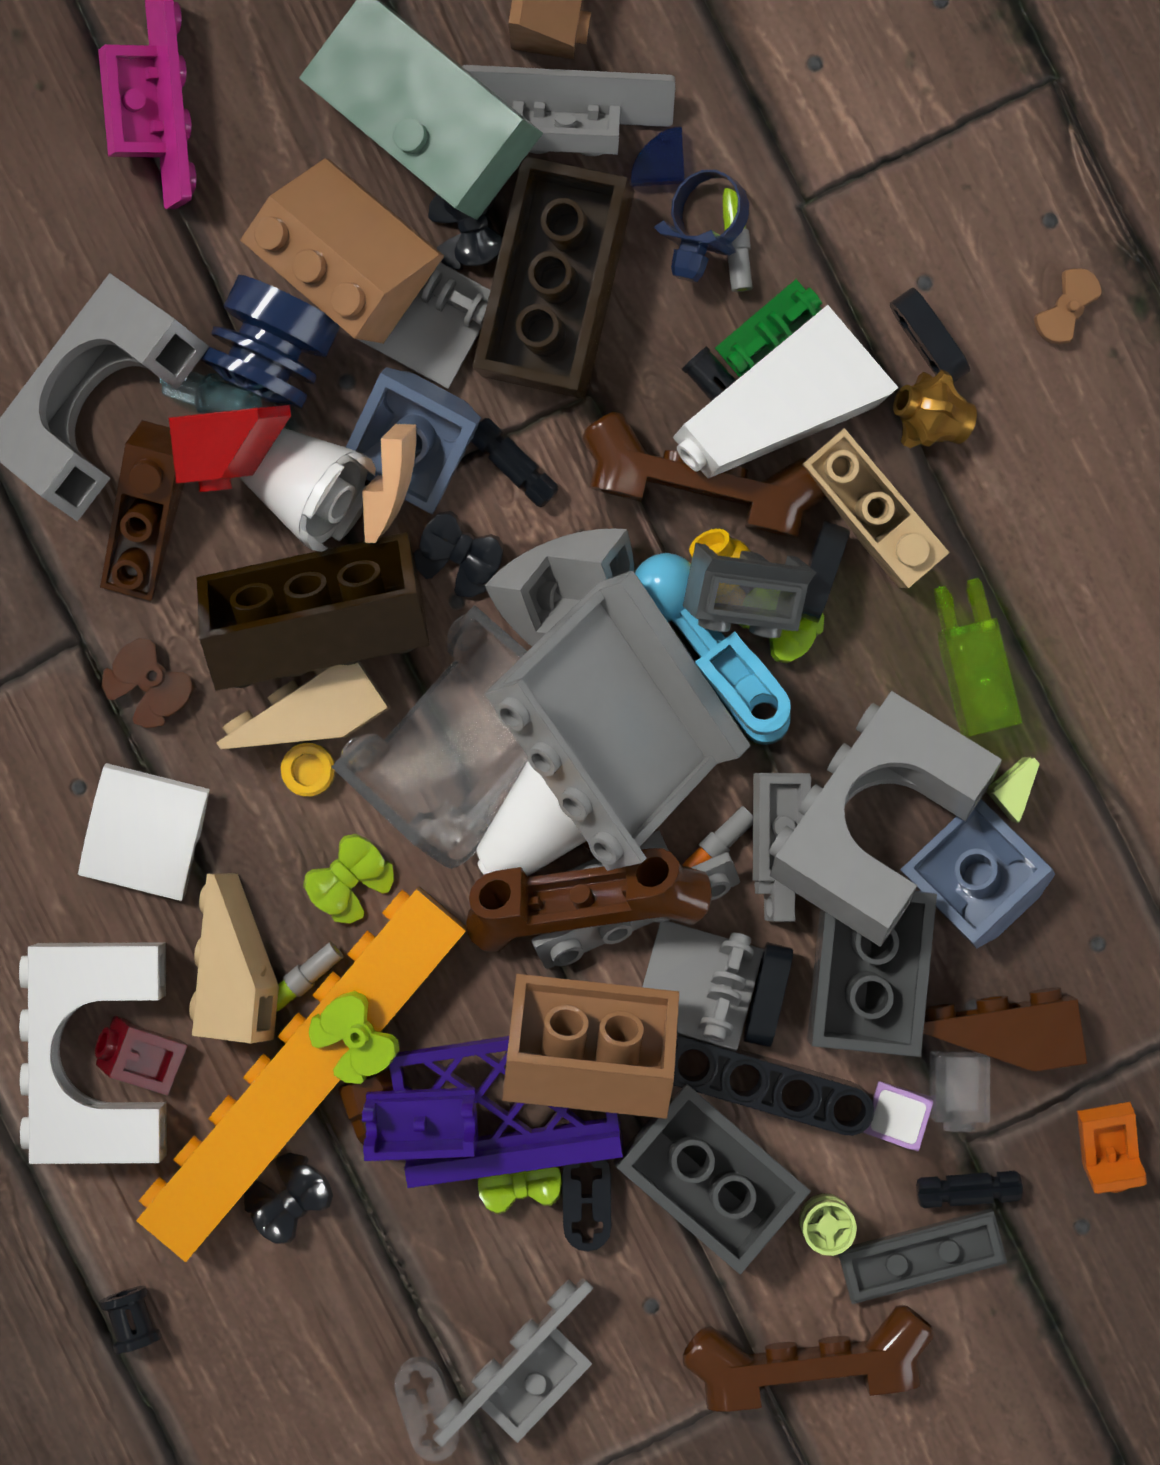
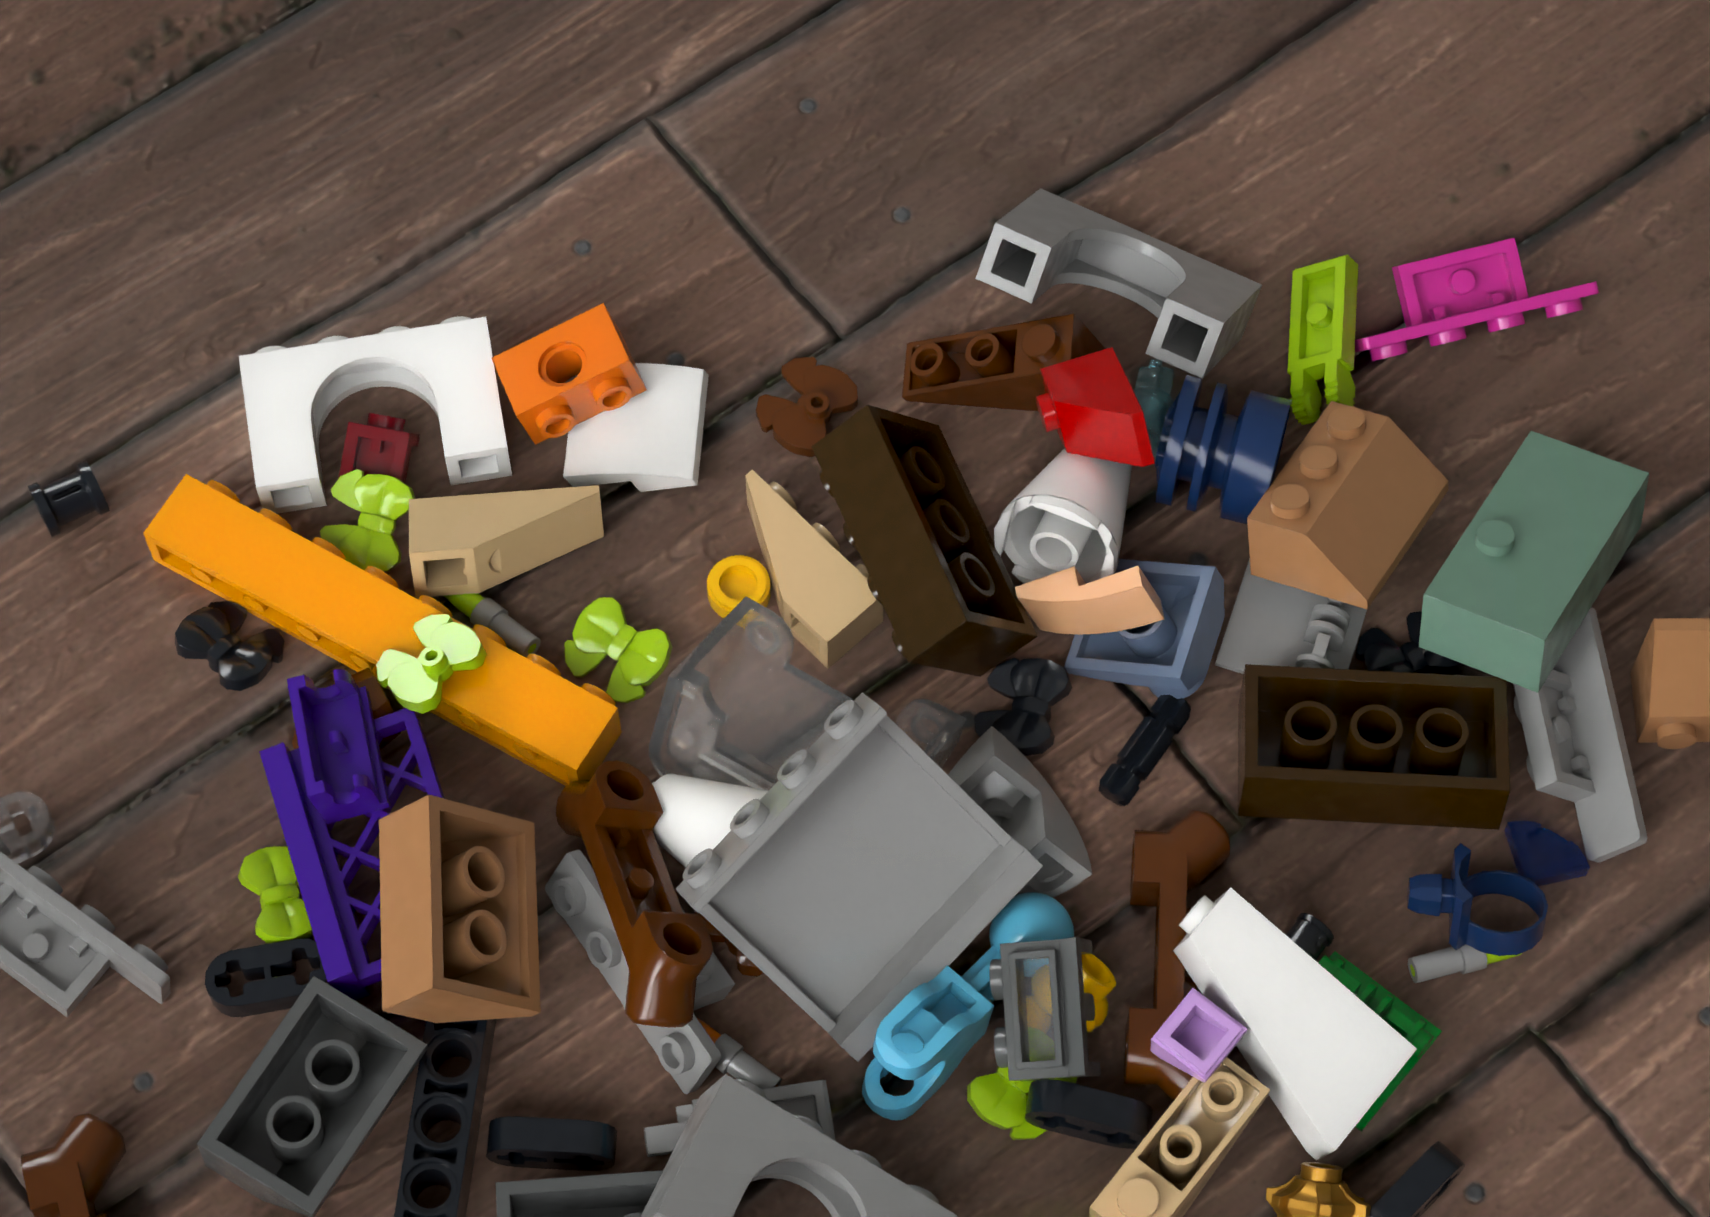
camera: 80 degrees right, 25 degrees down
light grey hinge [642,921,764,1051] -> none
none -> lime piece [320,469,416,572]
none -> orange brick [491,303,647,445]
none -> lavender slope [1150,988,1247,1082]
none -> lime hinge [1287,254,1358,425]

